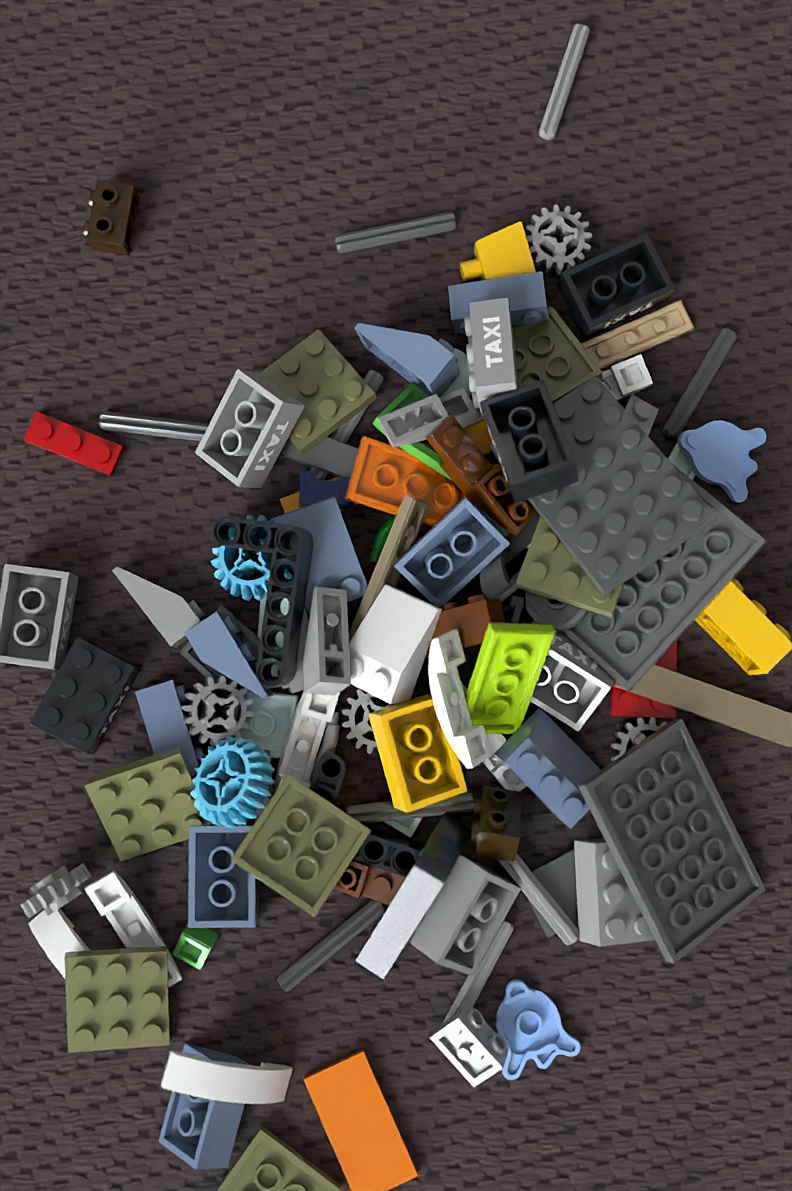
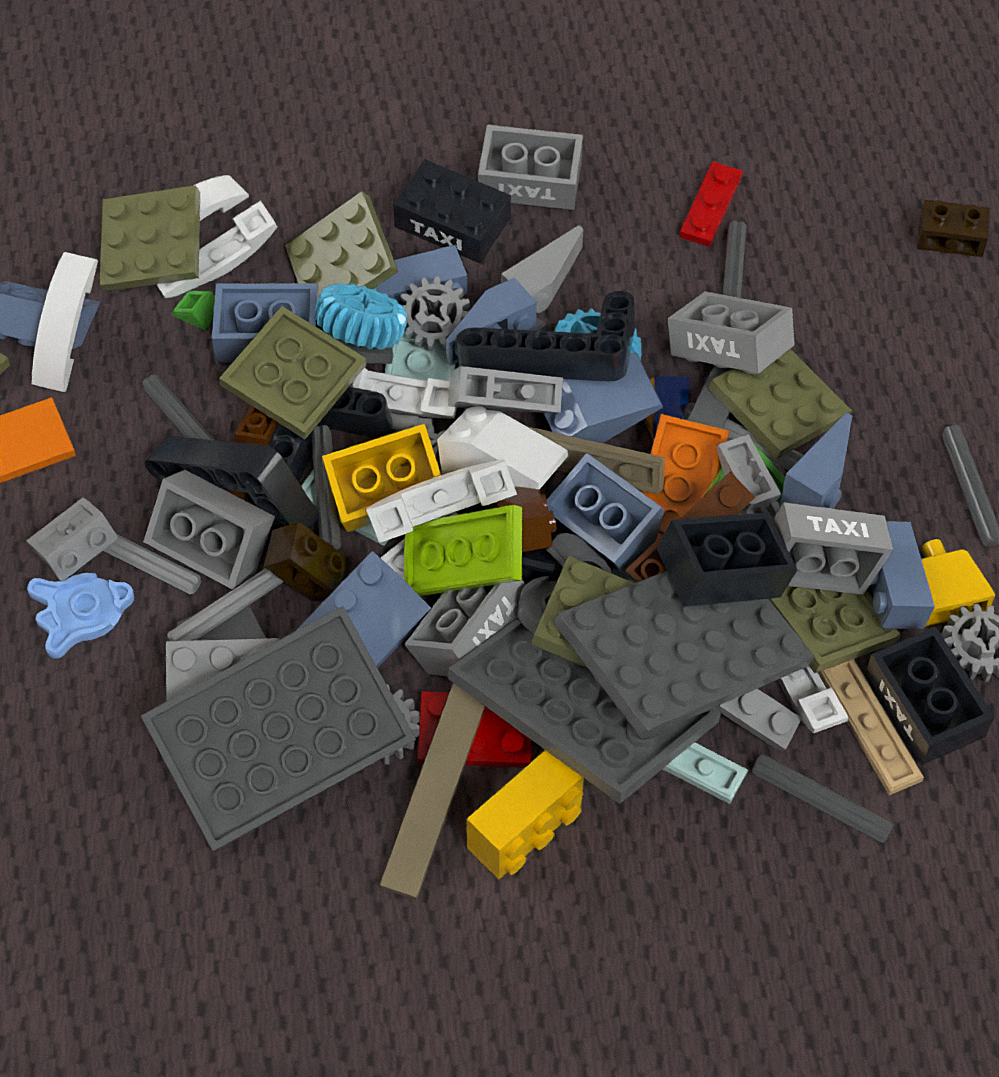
camera: 90 degrees right, 25 degrees down
light grey gear [21,863,92,918] -> none
light blue tile [678,421,766,503] -> none

